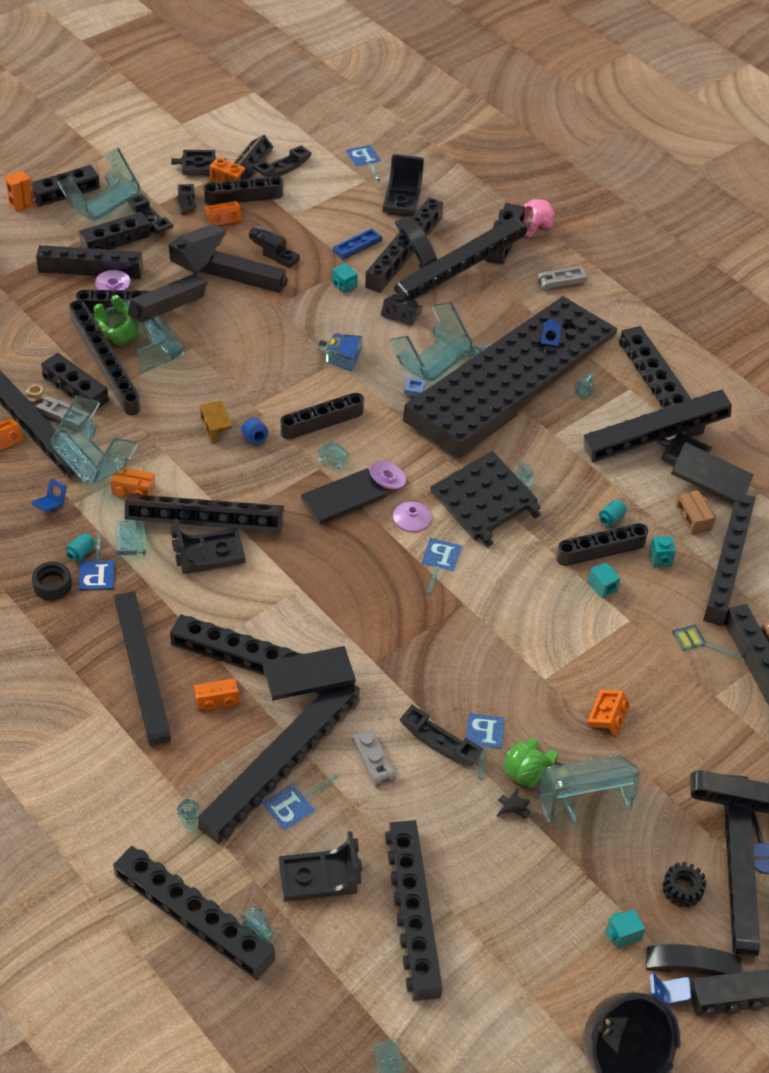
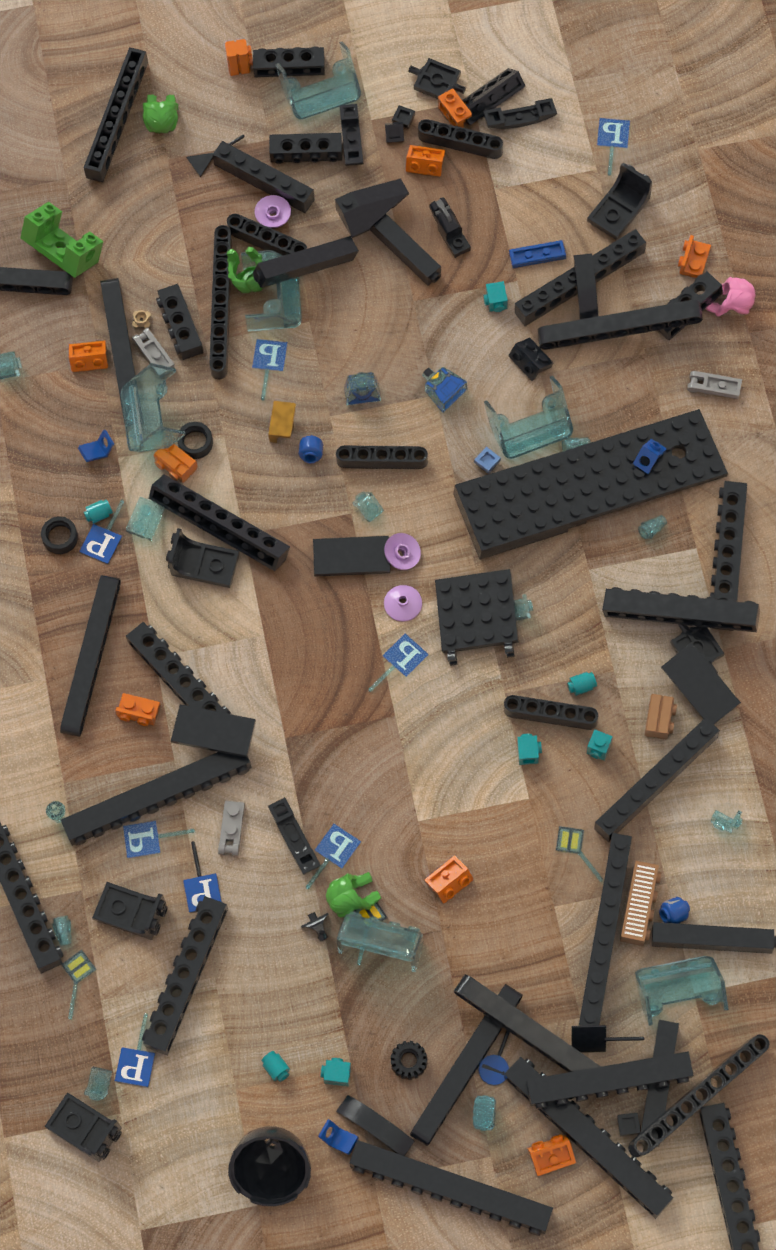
camera: 35 degrees right, 20 degrees up
none -> clear light blue piece [61,950,97,1019]
none -> blue piece [115,1013,155,1087]
none -> black tyre [177,421,213,459]
none -> blue piece [183,841,222,913]
none -> black piece [186,134,245,177]
none -> clear light blue piece [252,339,288,400]
none -> teal brick [261,1051,290,1082]
none -> clear light blue torso [344,372,381,405]
none -> orange bracket [678,235,711,278]

